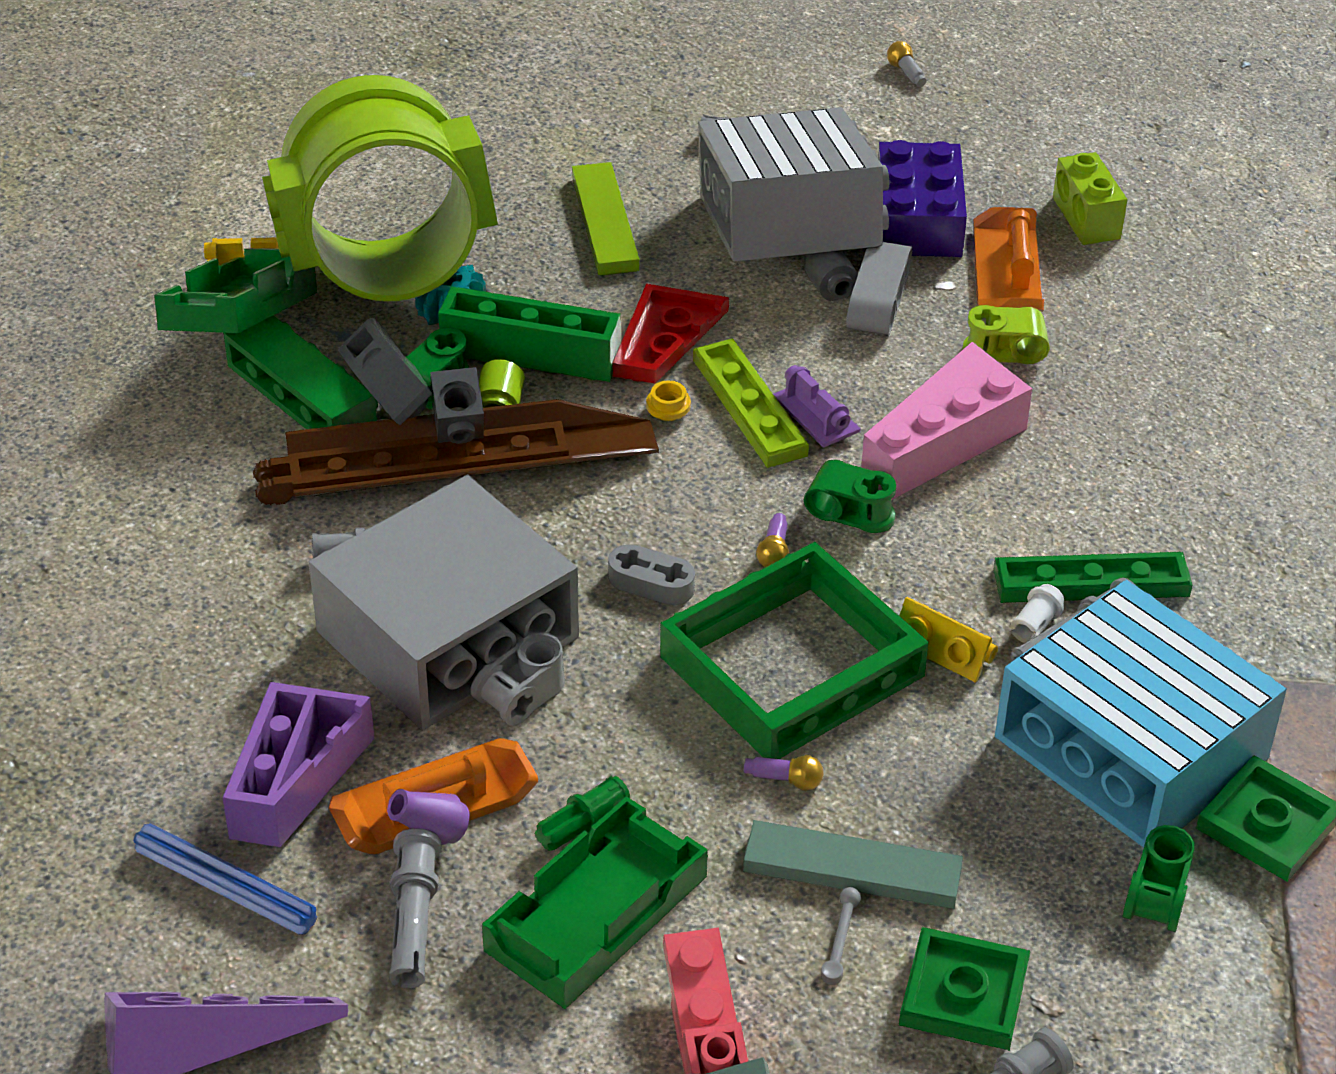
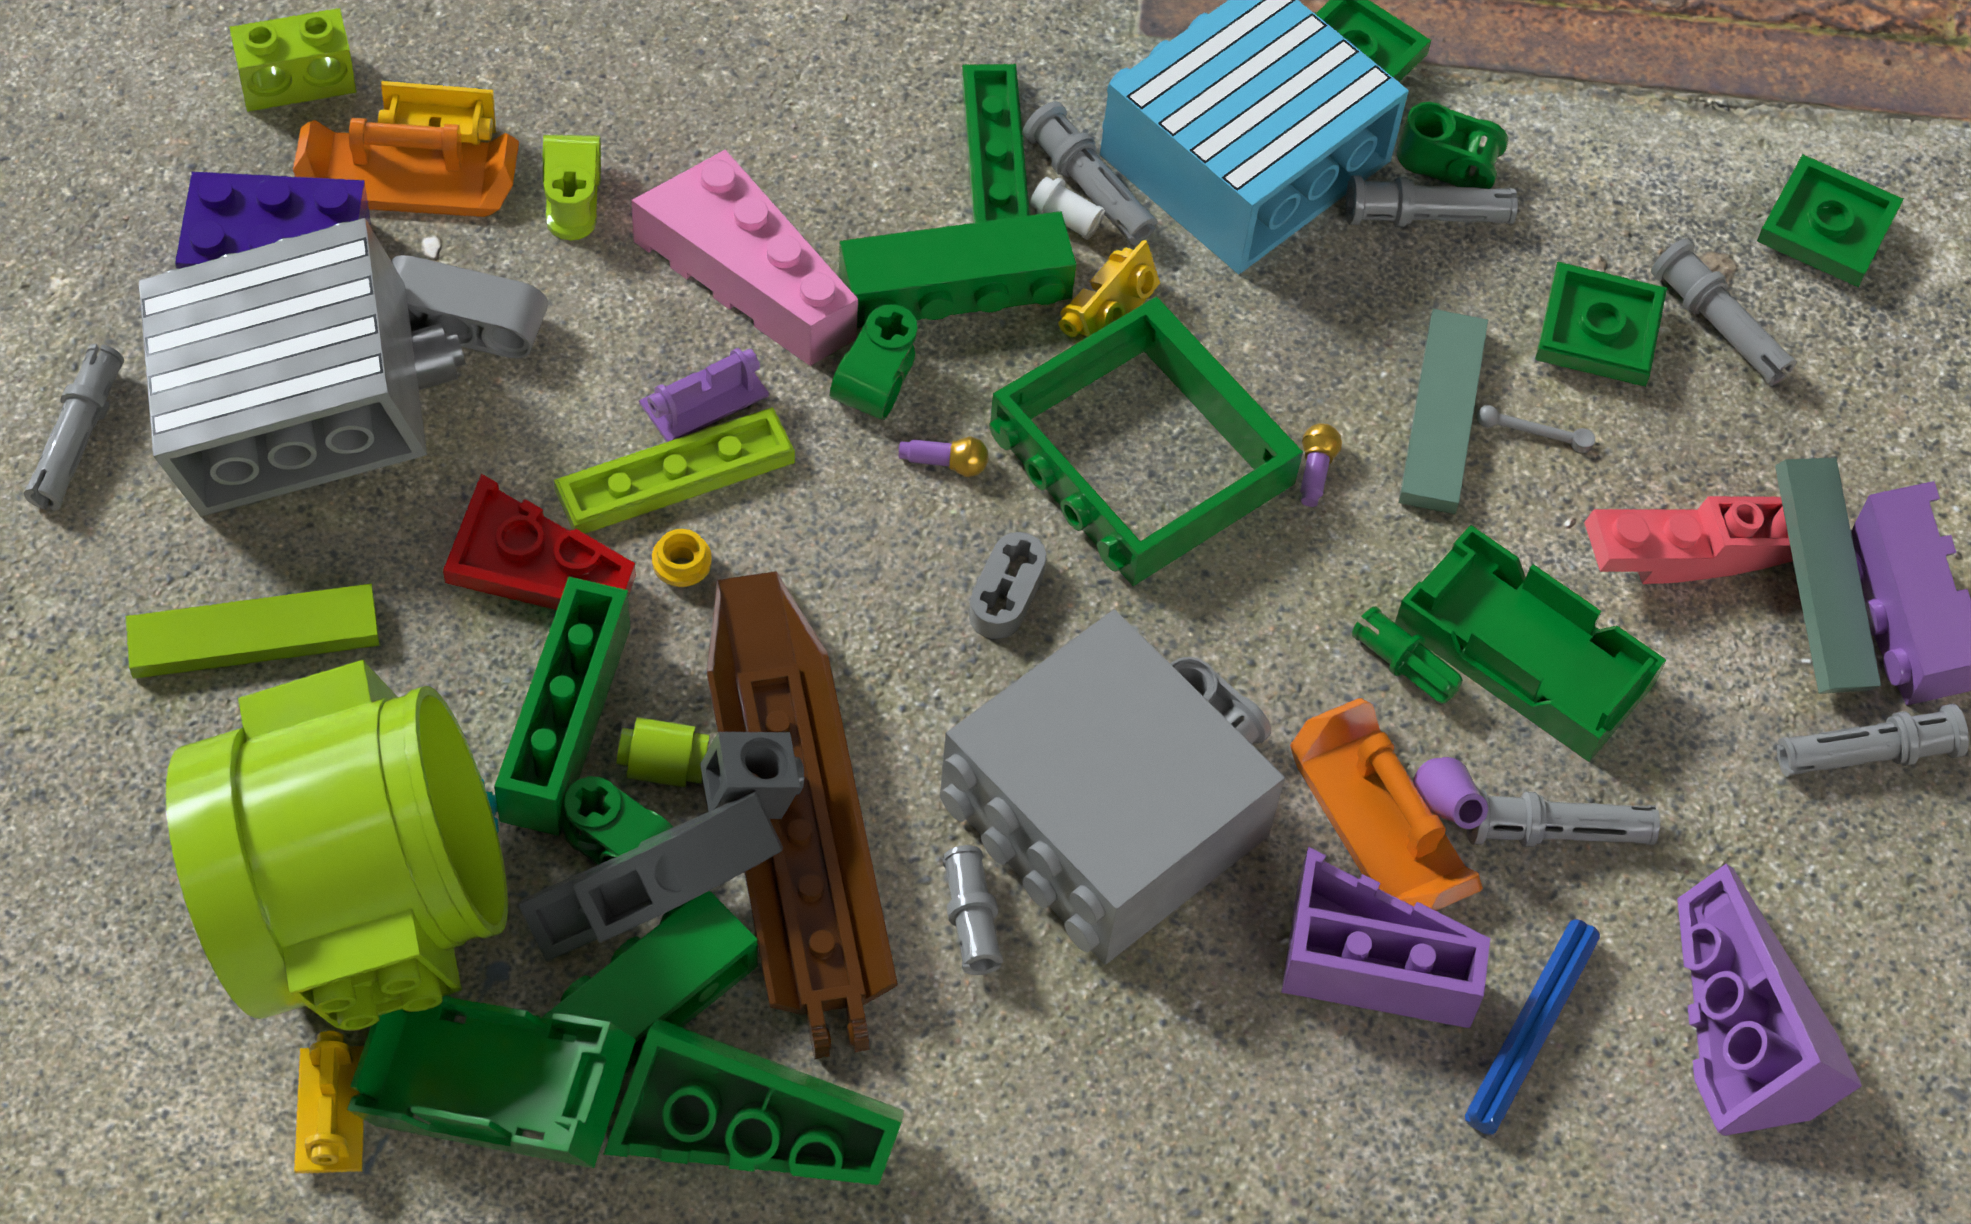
camera: 95 degrees left, 15 degrees up
none -> yellow hinge [378,81,496,145]
none -> green wedge [603,1019,904,1186]
none -> green brick [839,211,1076,328]
none -> light grey pin [1346,175,1518,227]

